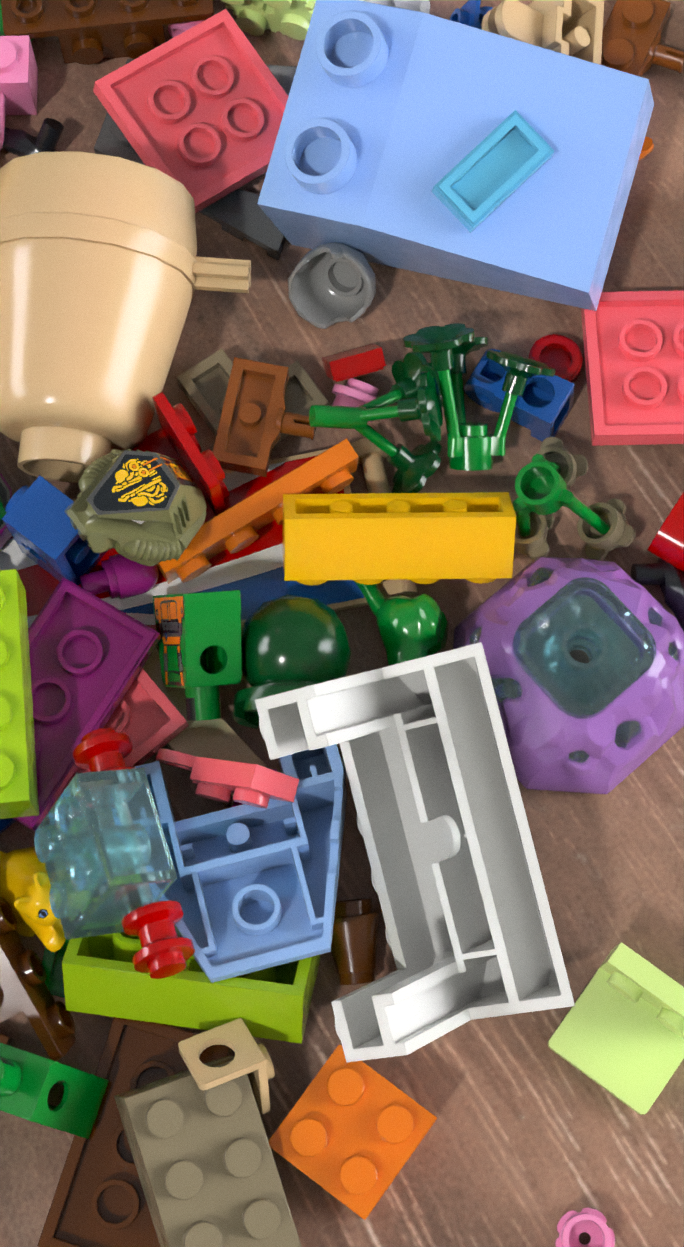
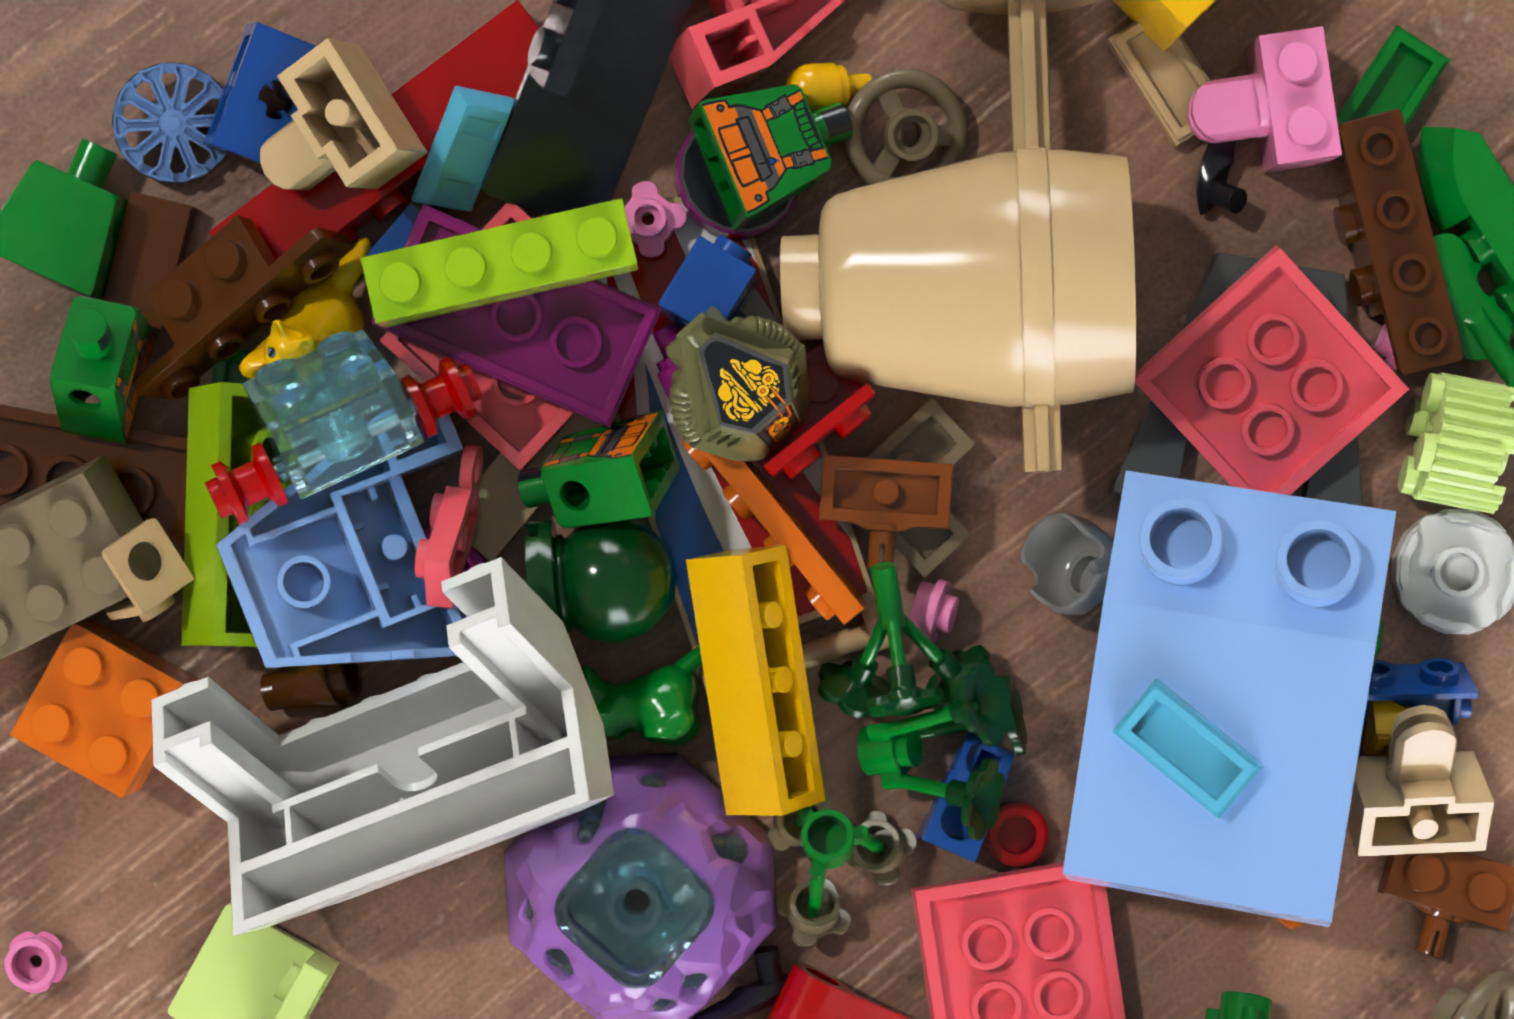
camera: 85 degrees right, 15 degrees up
red tile [322,343,386,382] -> none

